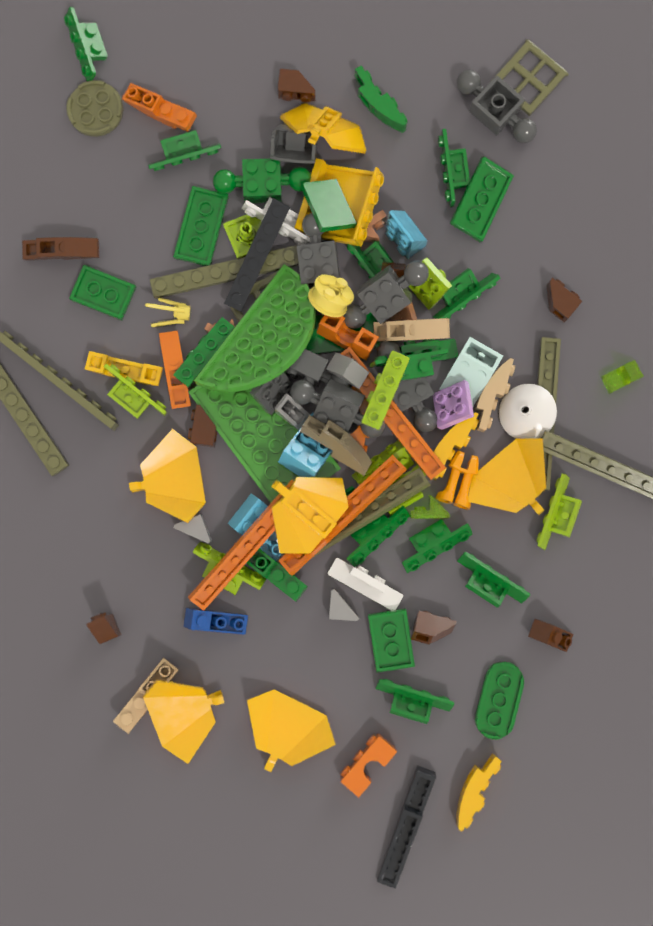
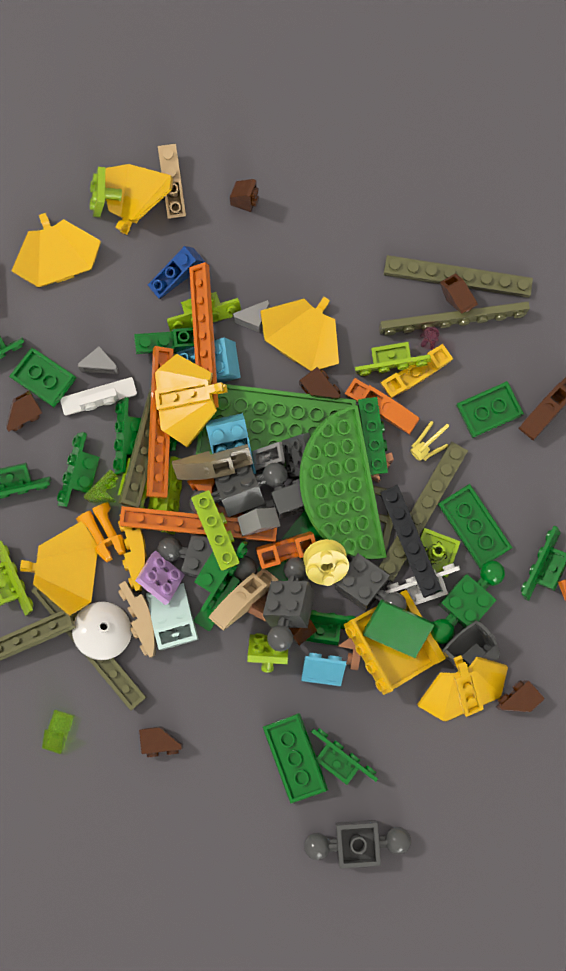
camera: 130 degrees right, 5 degrees down
green slope [355,65,408,133] -> none
green bracket [432,268,501,319] -> none
olive window [493,40,568,116] -> none
none -> lime plate [90,167,122,217]
none -> clear pink piece [420,327,439,350]
none -> reddish brown slope [440,273,478,314]

